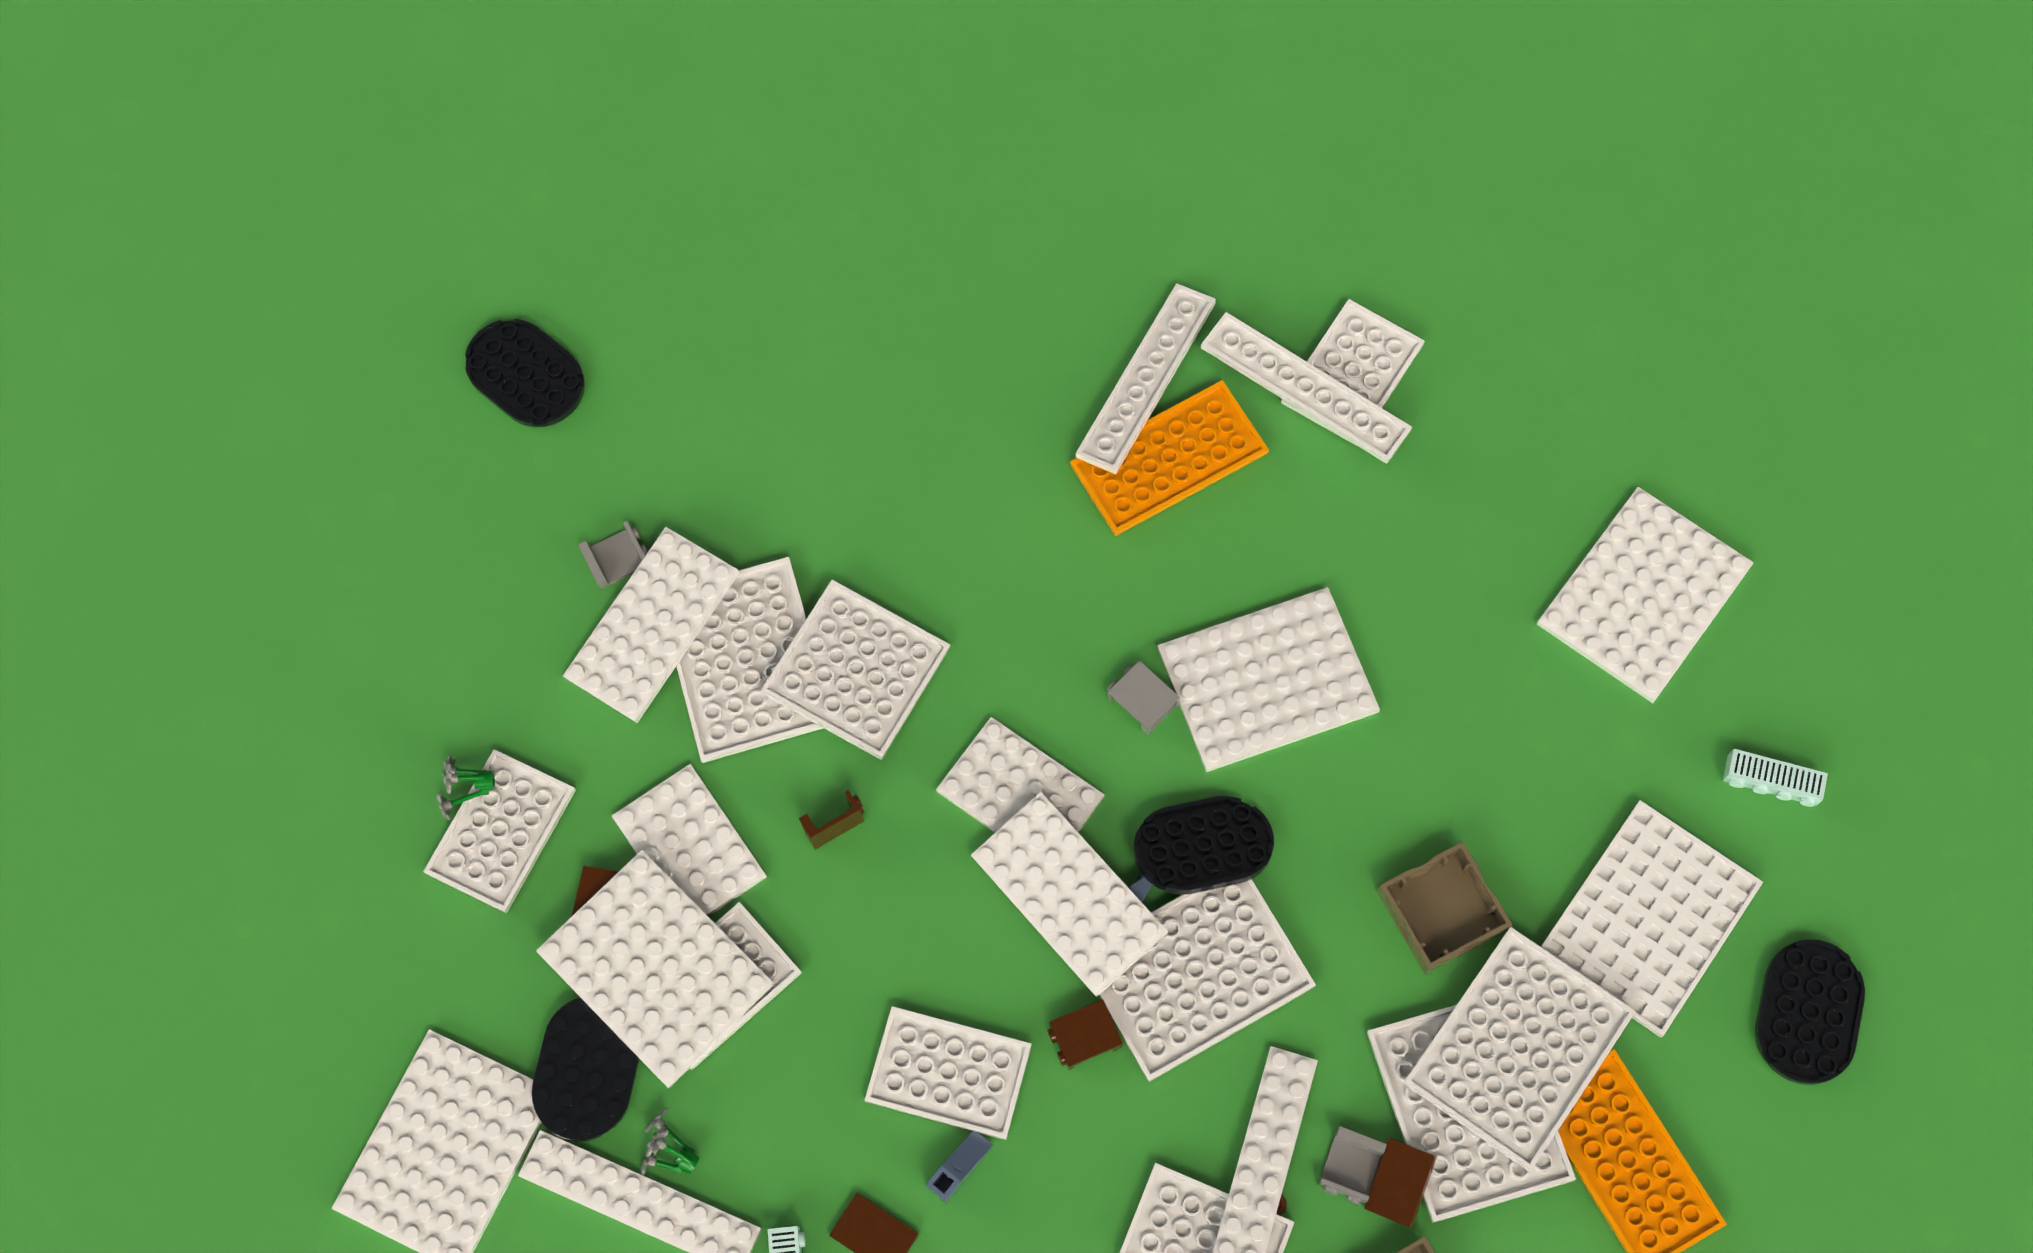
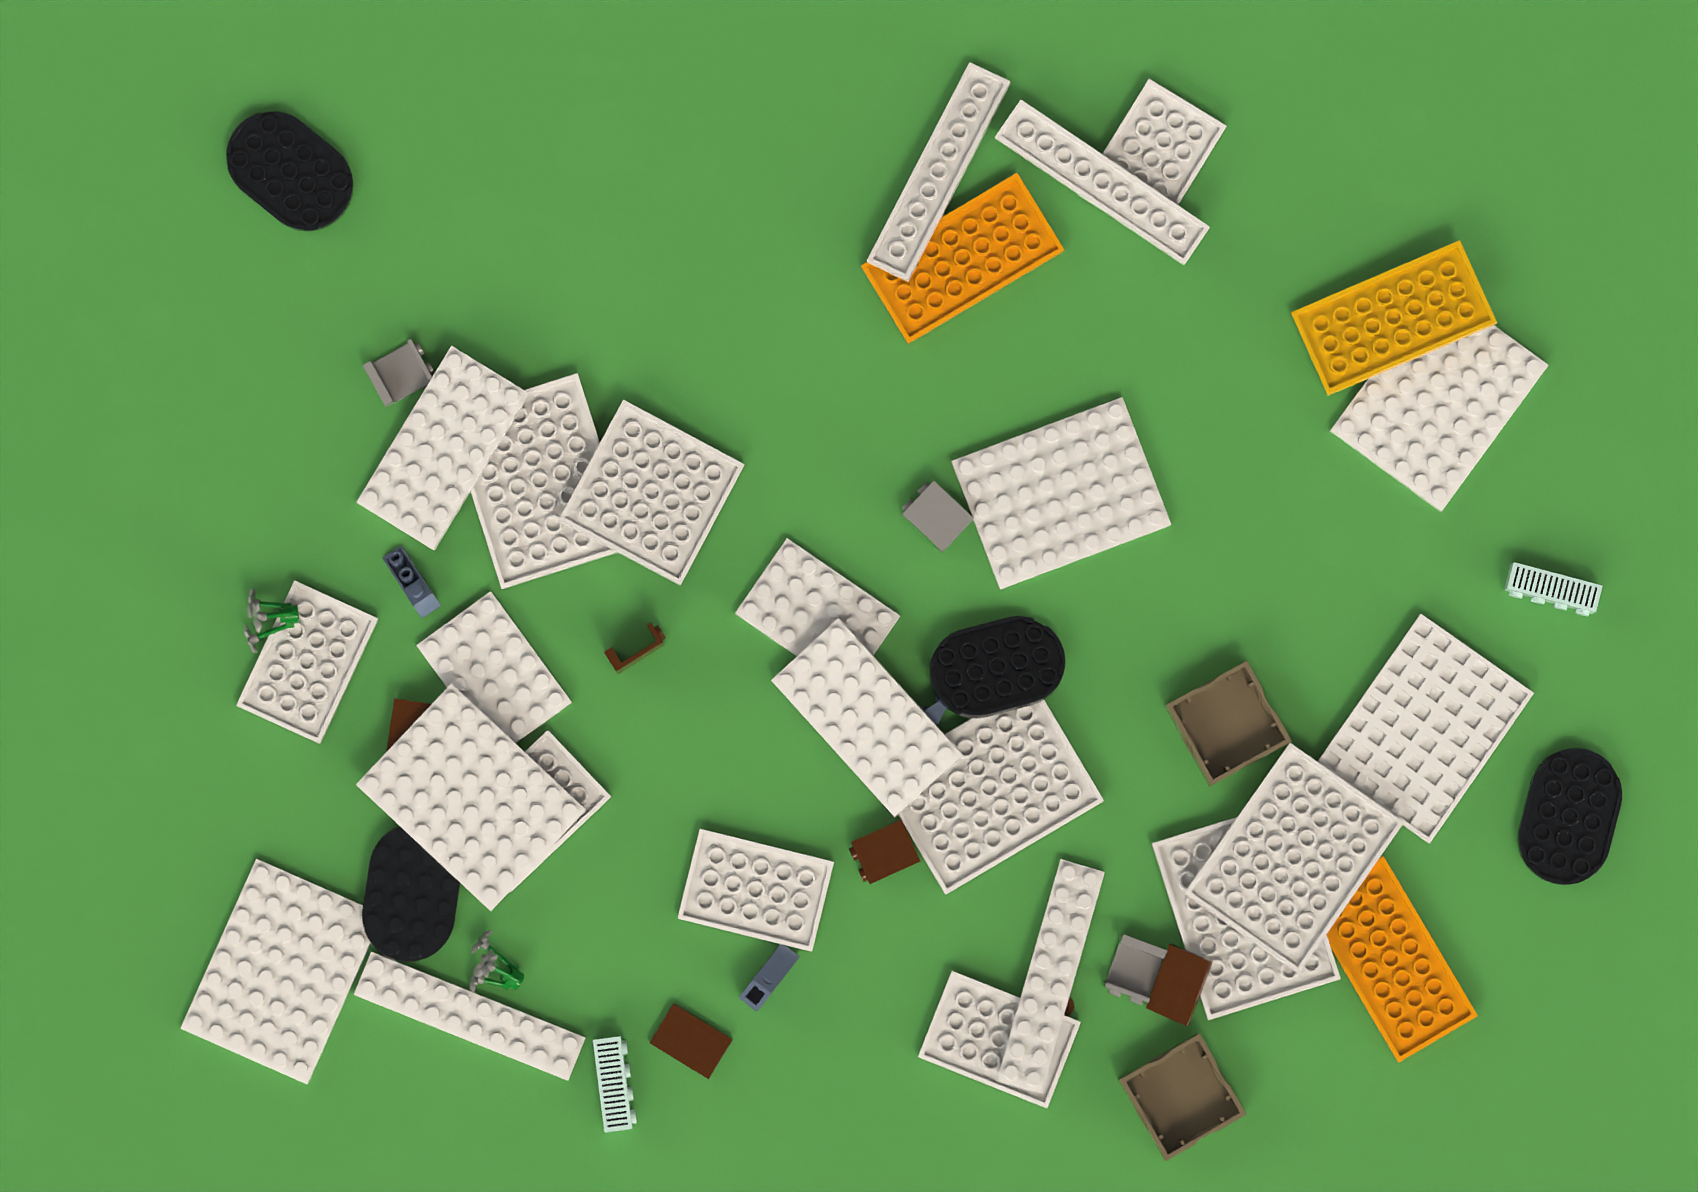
camera: 10 degrees left, 15 degrees up
none -> sand blue slope [383,545,441,618]
none -> yellow plate [1291,240,1497,396]

